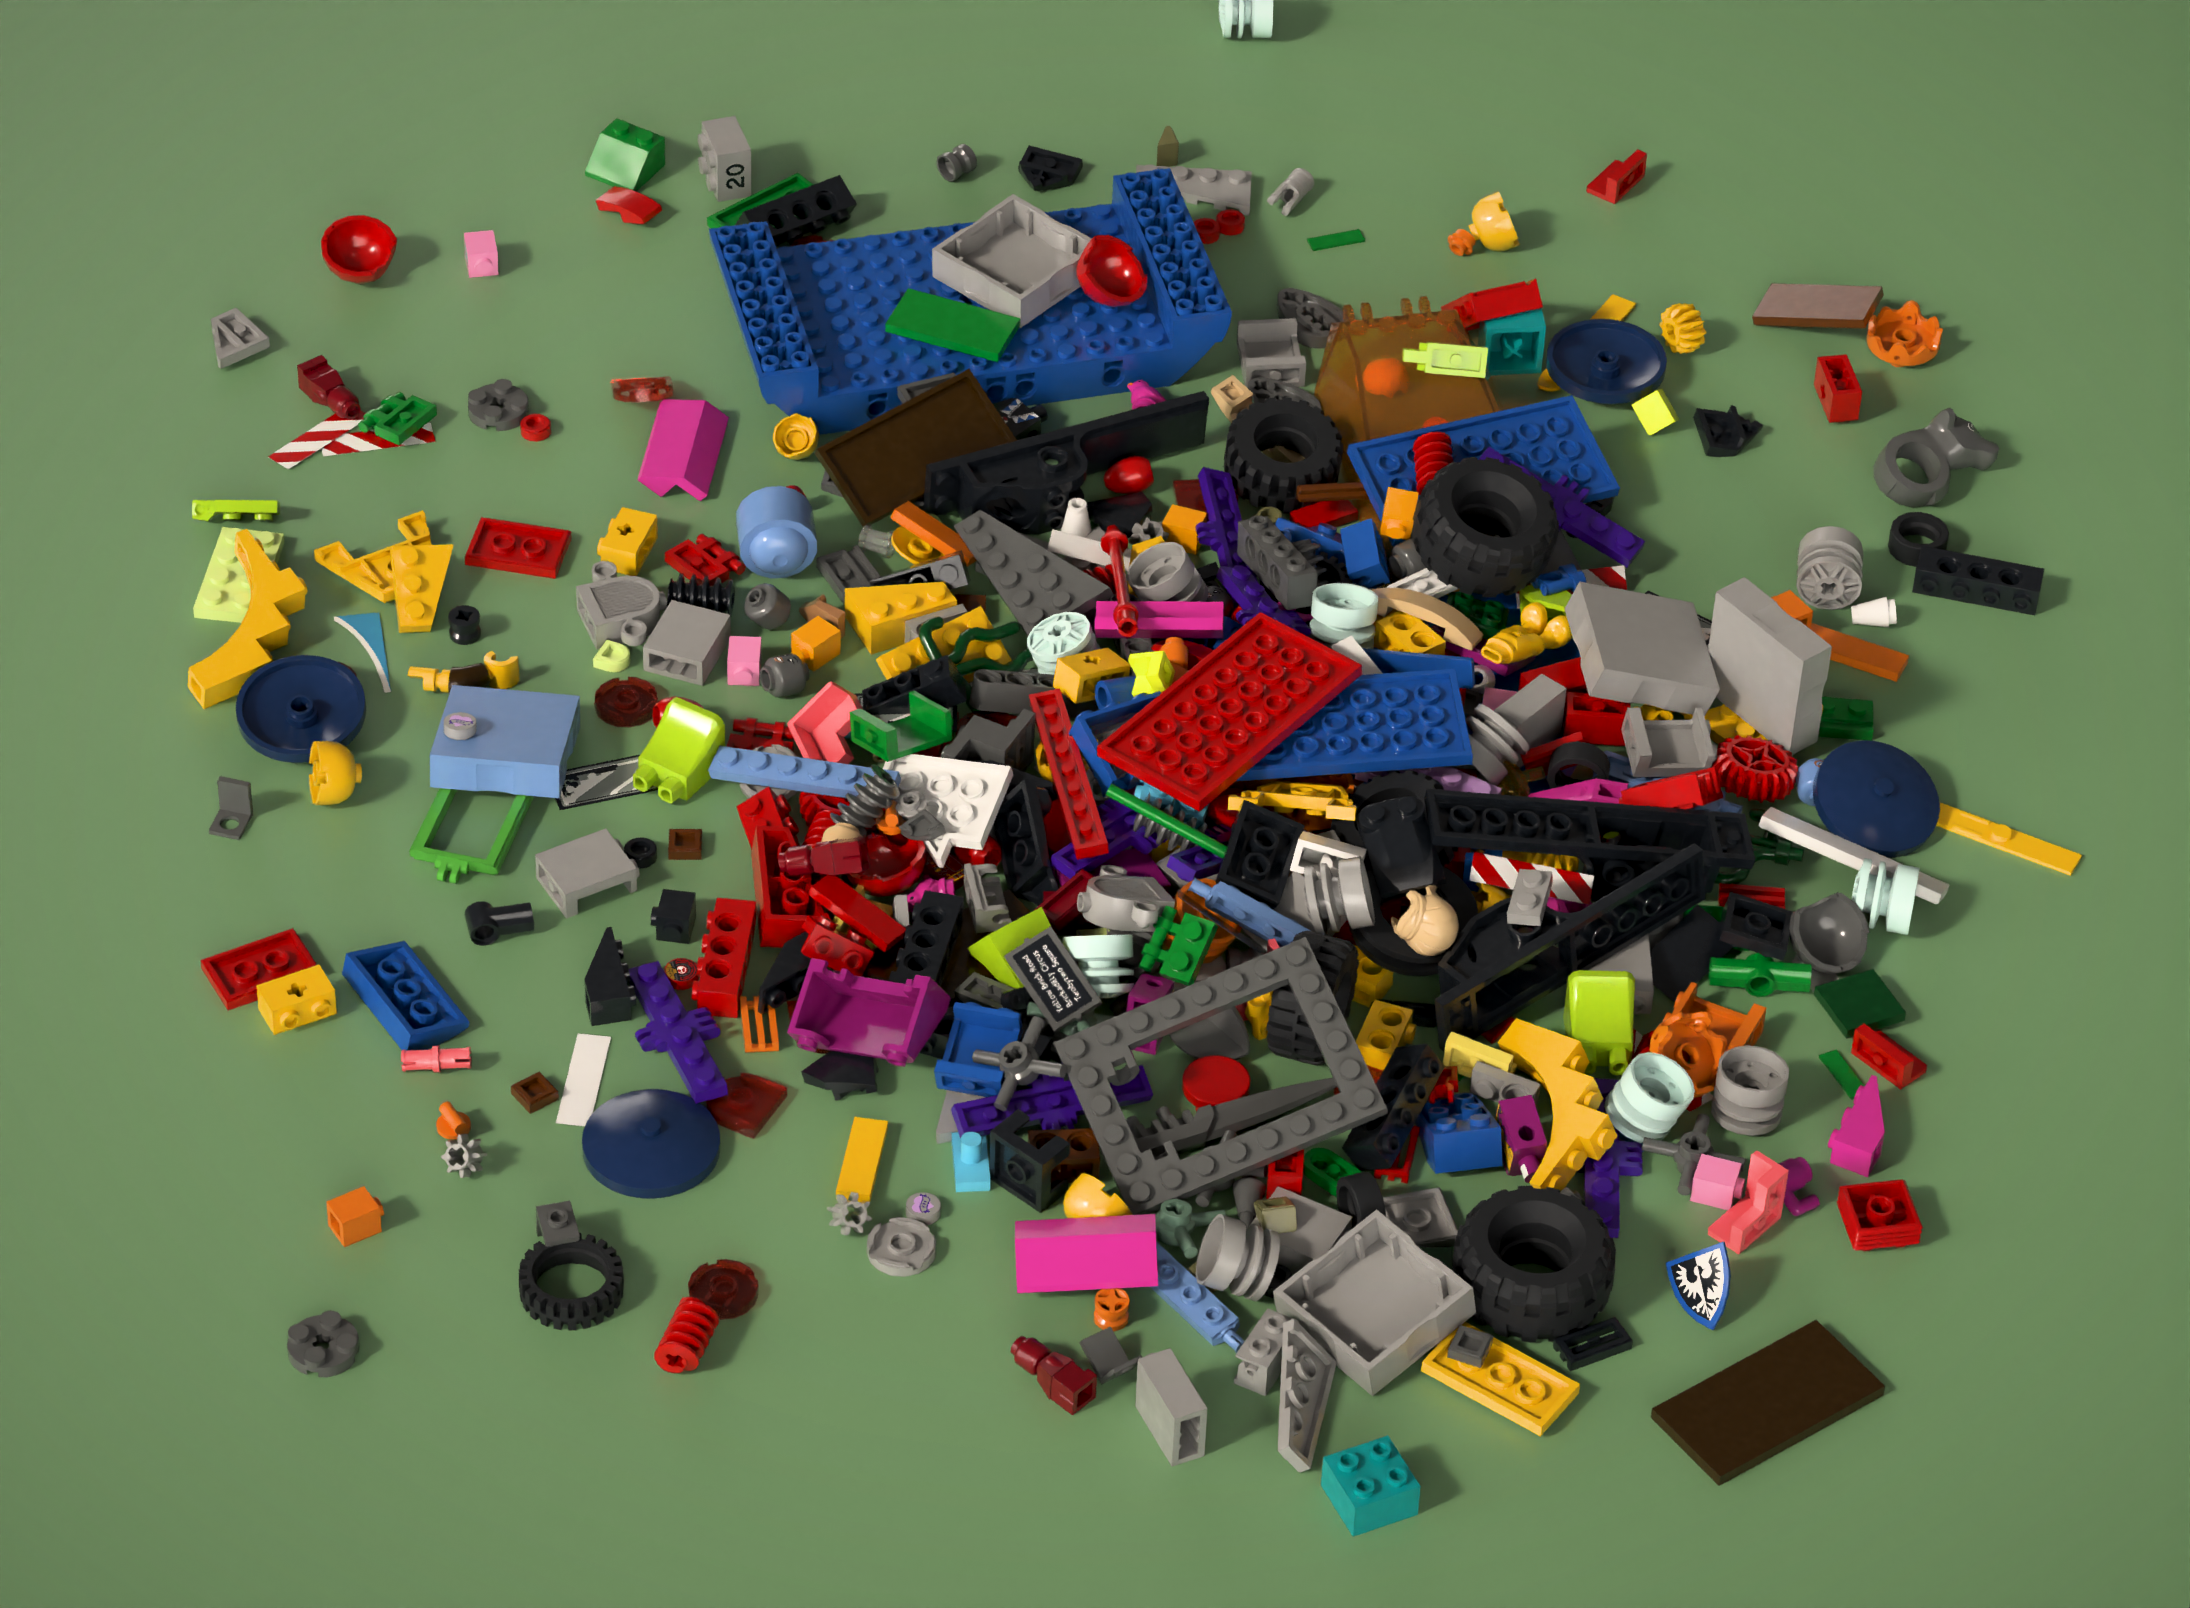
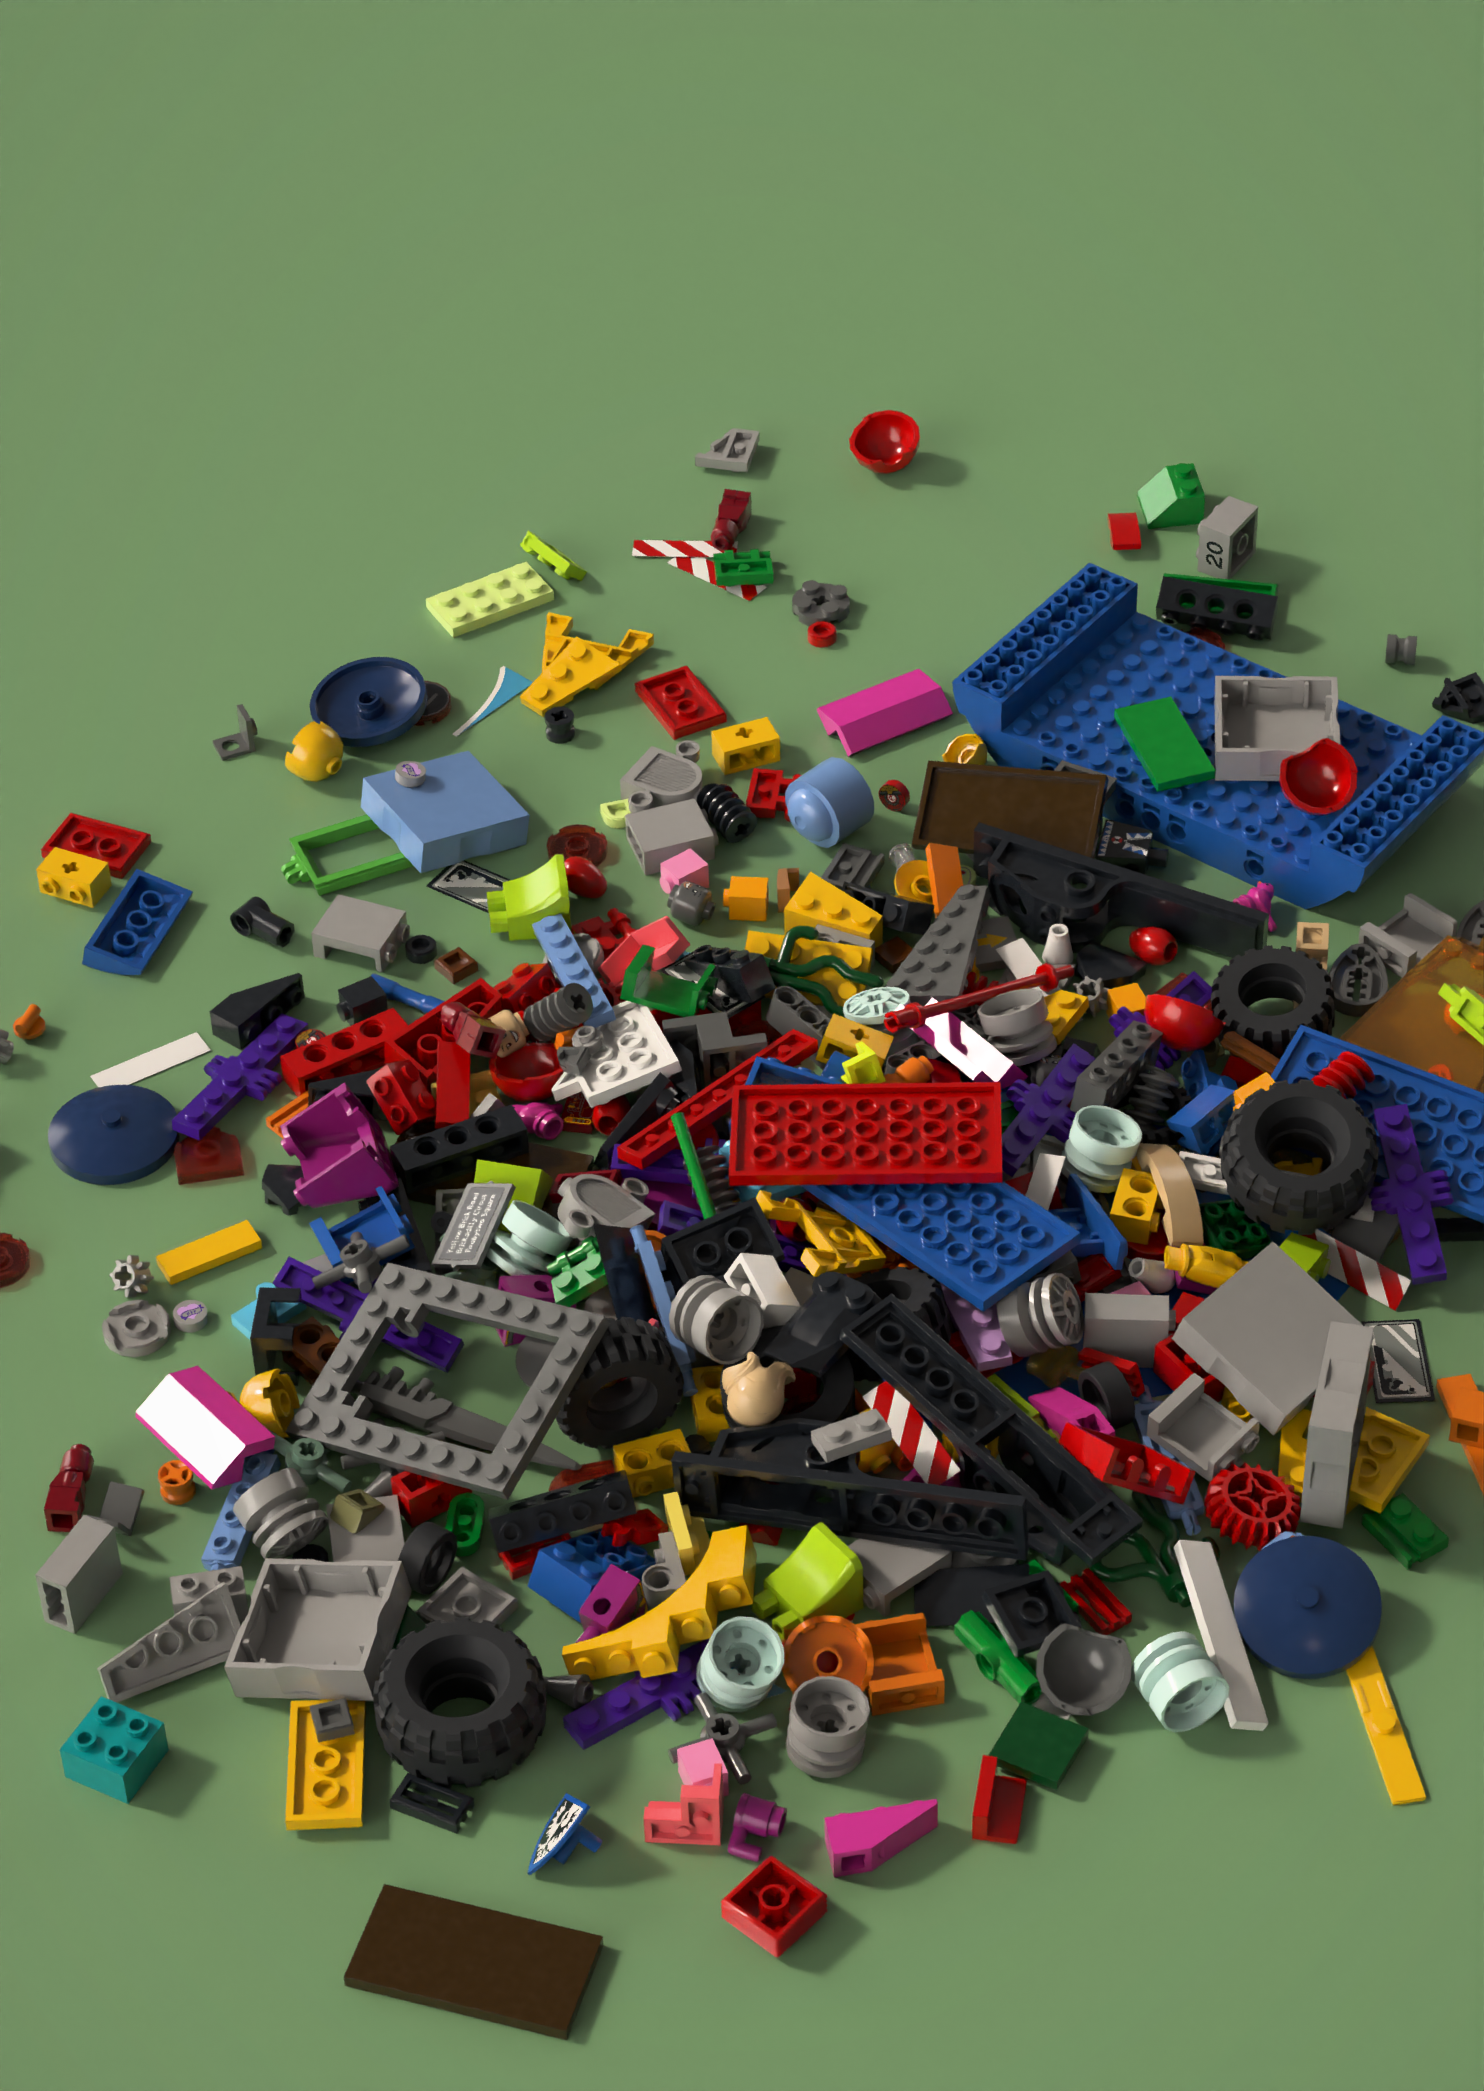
camera: 55 degrees right, 0 degrees up
yellow arch [188,528,308,709] -> none
coral pin [401,1045,472,1073] -> none
yellow piece [407,651,520,693] -> none
bright pink brick [464,230,499,278] -> none
reddish brown tile [511,1071,559,1114] -> none
clear red tile [611,376,673,402] -> none
dark grey head [744,583,791,630] -> none
light grey hinge [963,863,1012,933] -> none
red tile [1182,1055,1250,1112] -> none
blue piece [1532,563,1587,596] -> none
green window [1819,1049,1865,1100] -> none
none -> blue piece [371,973,445,1014]
none -> red cylinder [1144,994,1226,1052]

